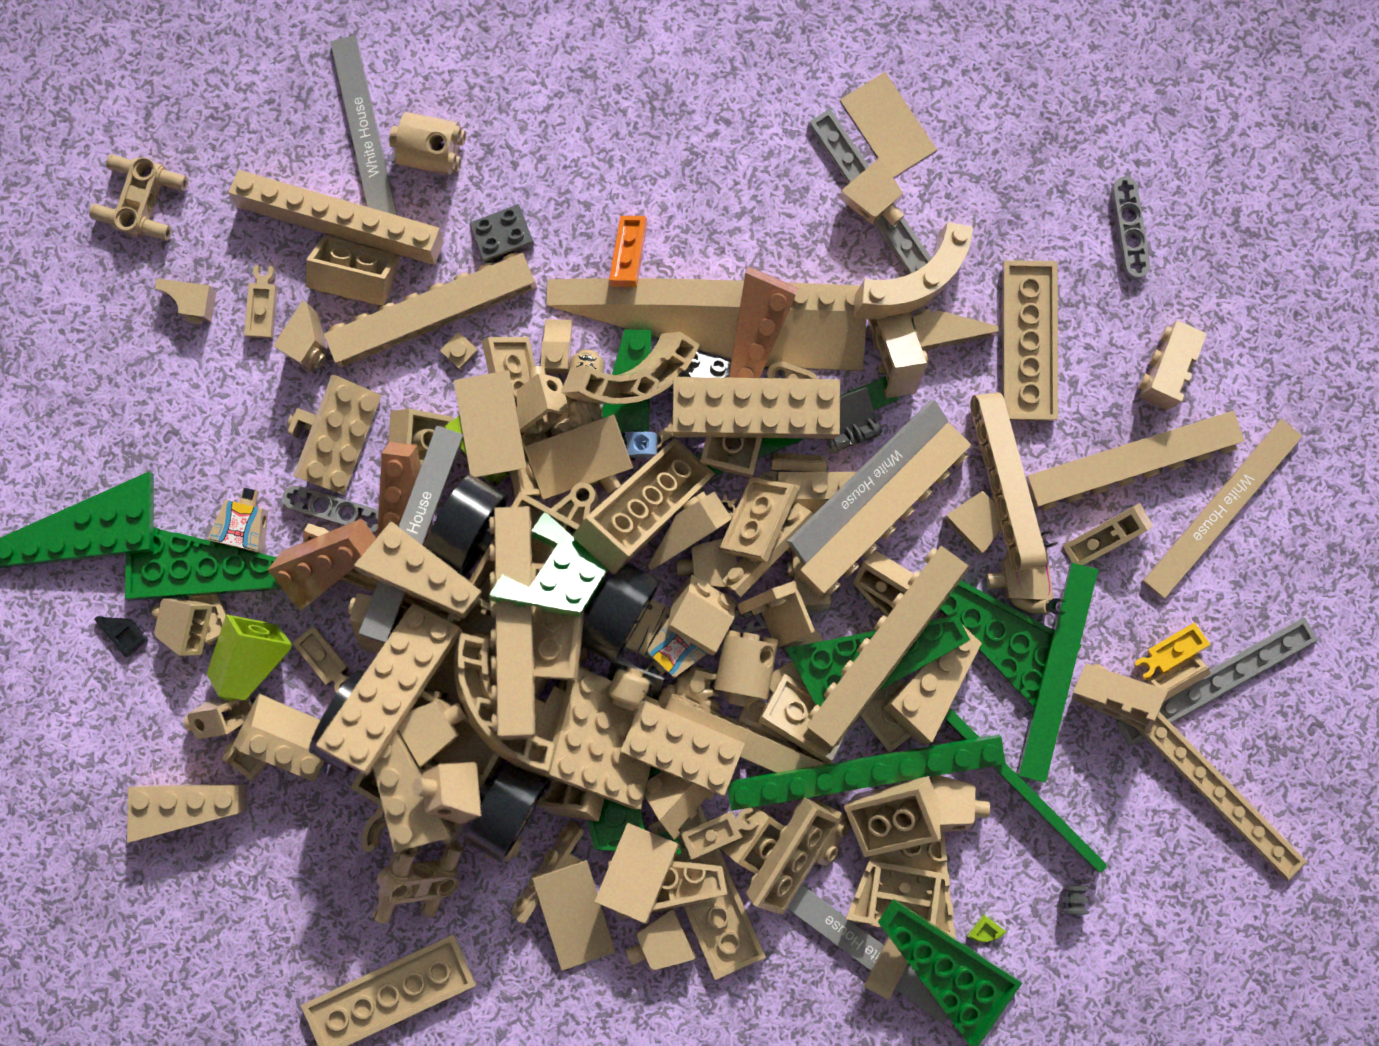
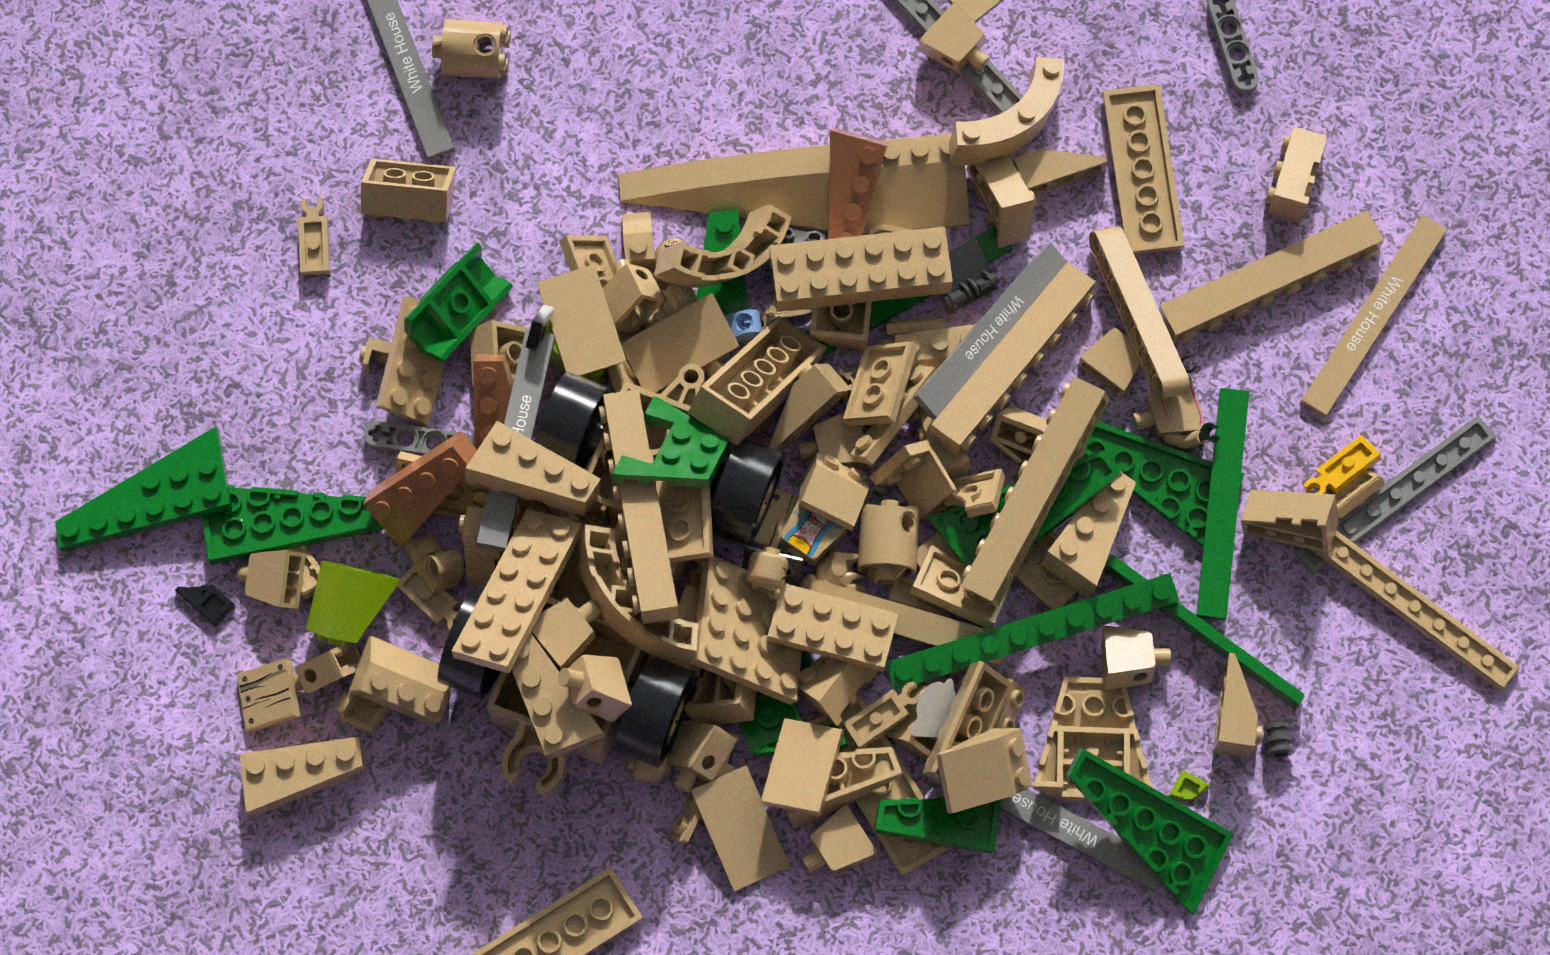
camera: 10 degrees left, 10 degrees down
tan piece [89,154,189,241] -> none
tan arch [155,278,217,325] -> none
torso [207,487,268,554] -> none
tan brick [228,170,444,265] -> none
tan slope [273,300,327,373] -> none
tan brick [324,253,537,368] -> none
tan piece [373,841,464,924] -> none
tan plate [440,331,479,370] -> none
dark grey hinge [470,204,535,264] -> none
orange plate [609,216,648,287] -> none
tan slope [844,776,941,857] -> none
tan tile [864,937,908,1000] -> none
tan slope [1062,503,1153,565] -> none
none -> tan tile [237,658,301,732]
none -> green piece [404,242,513,363]
none -> tan plate [404,534,464,593]
none -> black tile [525,304,554,350]
none -> tan torso [668,720,737,793]
none -> green wing [874,797,1001,854]
none -> white sticker [911,679,956,738]
none -> tan slope [936,728,1032,813]
none -> tan tile [944,469,1005,518]
none -> tan slope [1213,653,1262,758]

